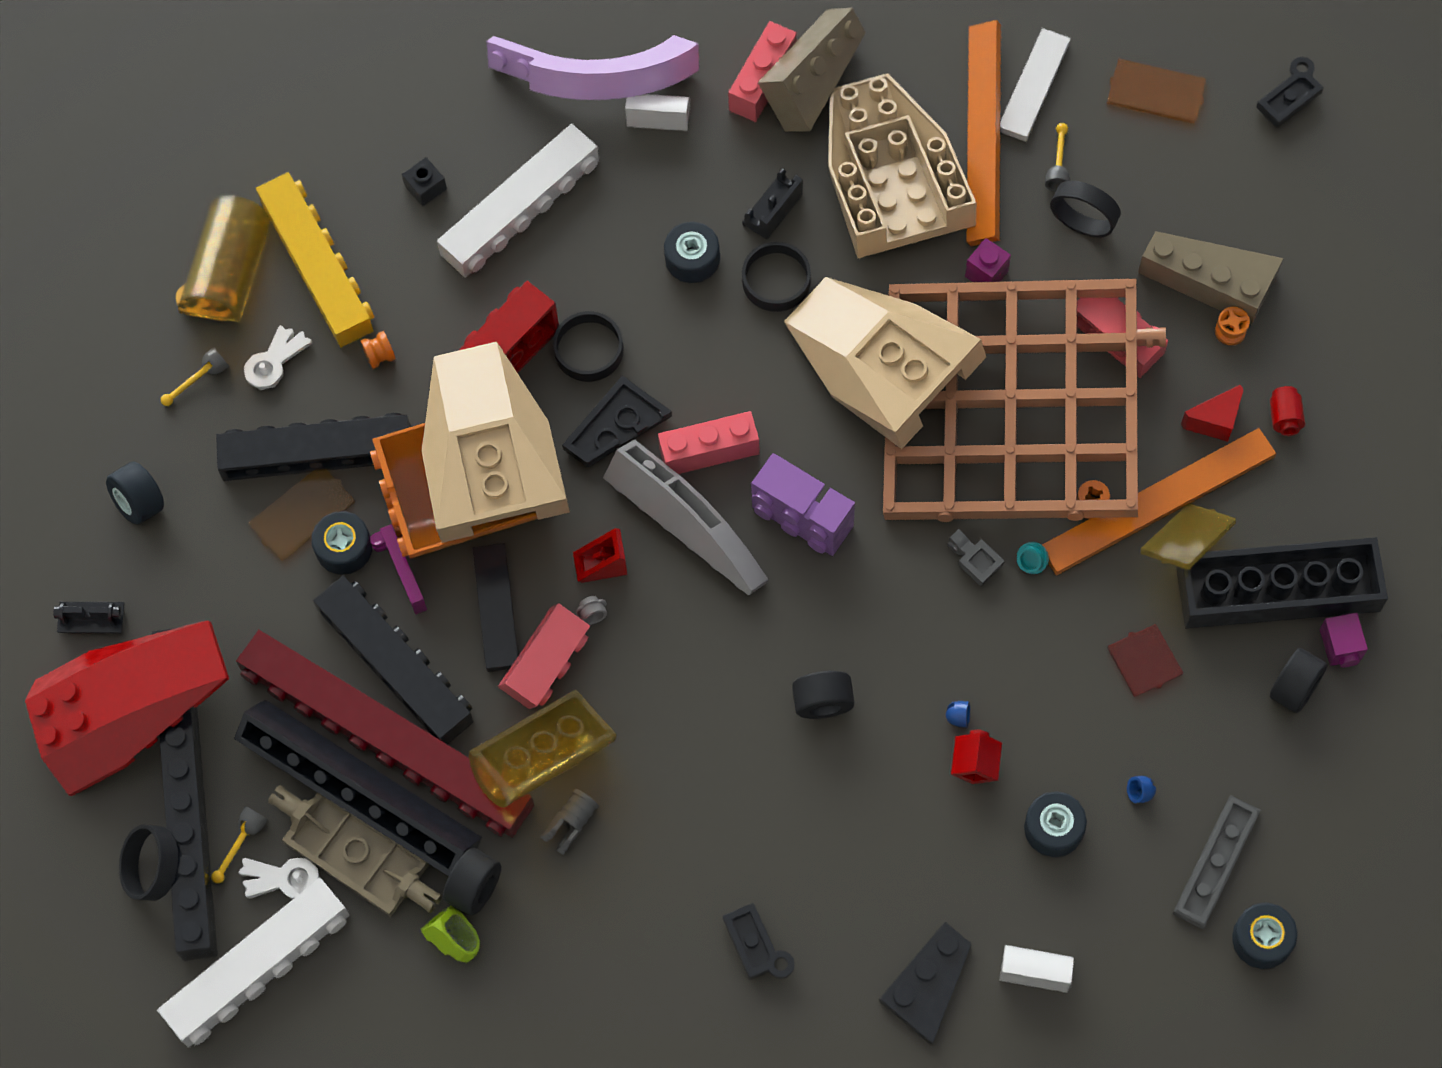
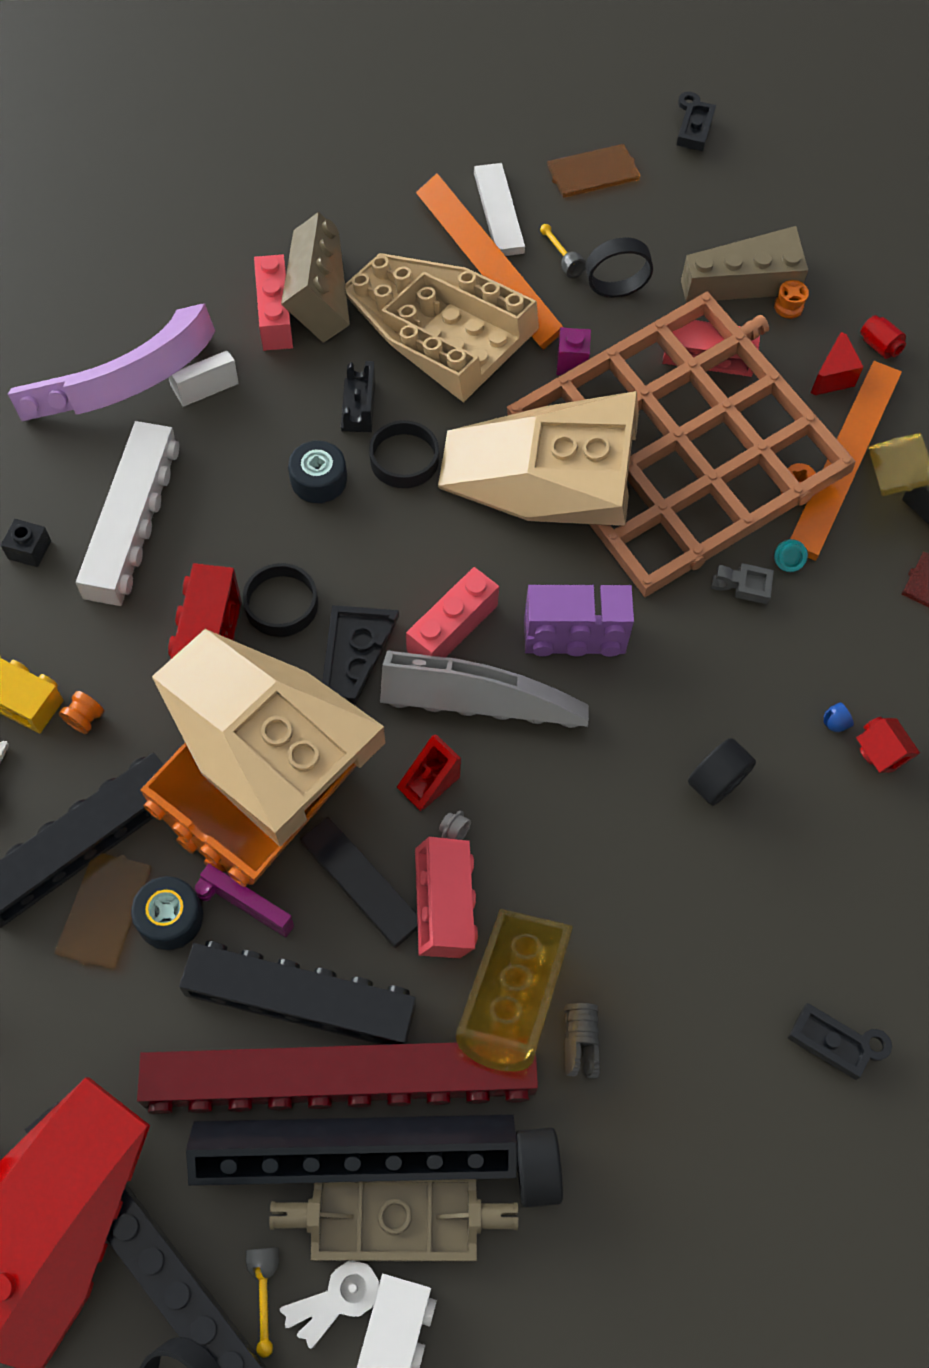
camera: 40 degrees left, 5 degrees down
lime rock [421,906,480,963] -> none

